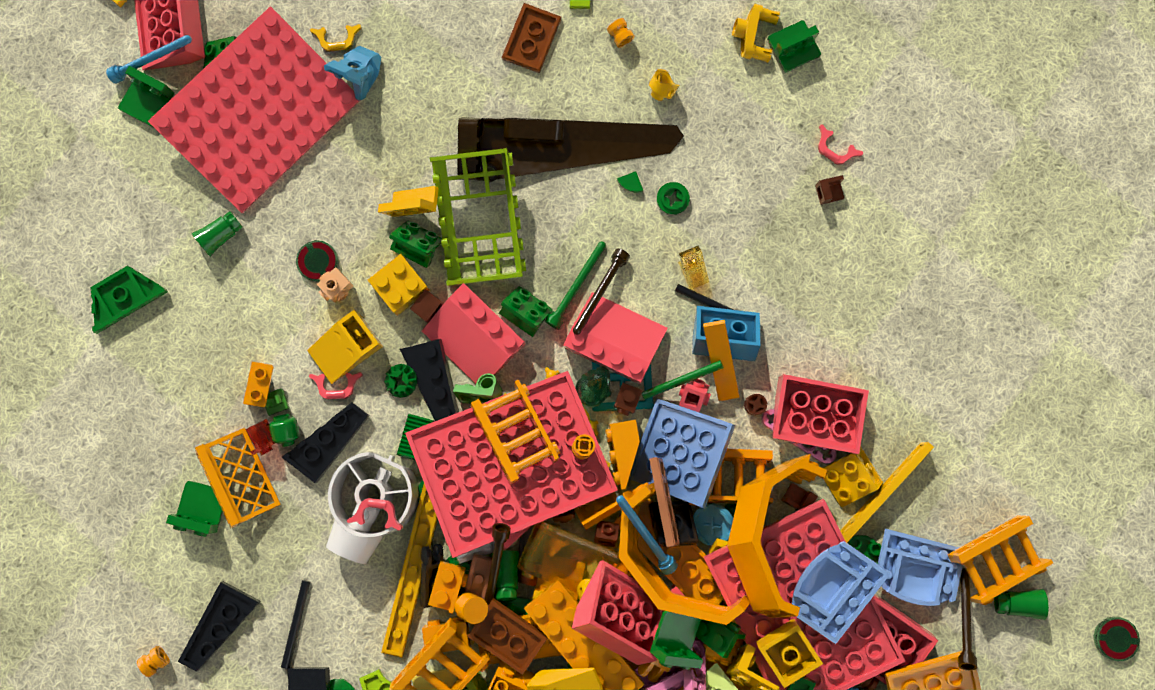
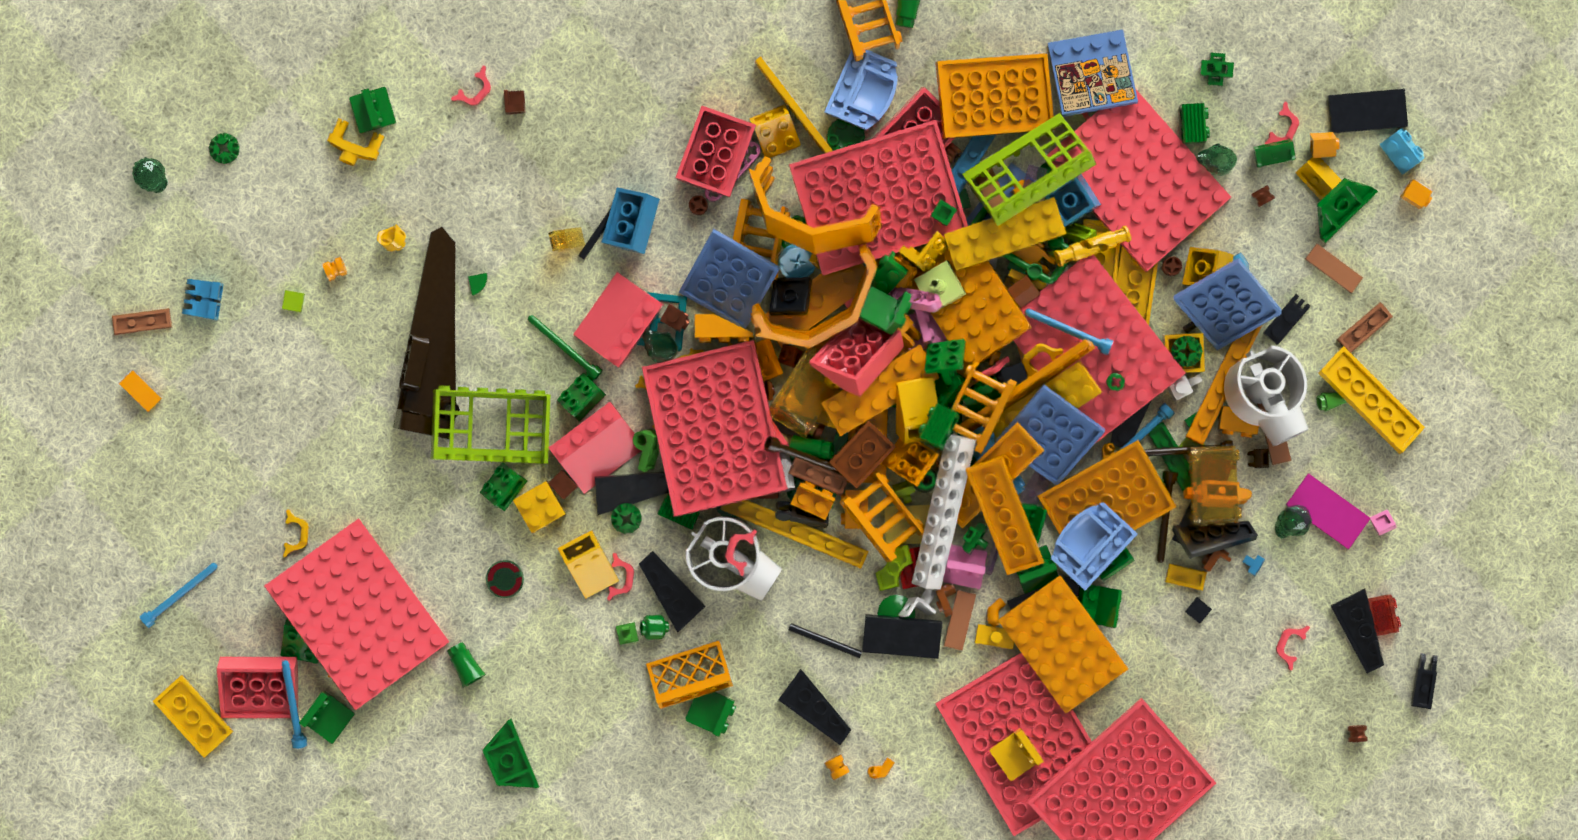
camera: 80 degrees left, 5 degrees up
light orange bracket [243,362,274,407] -> none
clear red bracket [245,419,275,455] -> none
light nougat brick [317,267,354,303] -> none
dark azure piece [324,46,382,100] -> none
yellow panel [378,186,438,217] -> none
light orange piece [455,593,488,624] -> none
light orange fence [471,379,560,485] -> none
dark orange tile [501,3,562,73] -> none
light orange wheel [571,434,595,460] -> none
dark brown piece [573,248,630,335] -> none
dark azure piece [616,495,678,575] -> none
green bar [642,360,724,399] -> none
nougat tile [649,457,680,547] -> none
green gear [657,182,690,215] -> none
coral brick [679,379,711,412] -> none
light orange tile [703,320,740,401] -> none
yellow brick [756,618,823,688] -> none
copper panel [781,483,818,511] -> none
light blue slope [792,541,890,644] -> none
dark brown piece [958,568,978,670] -> none

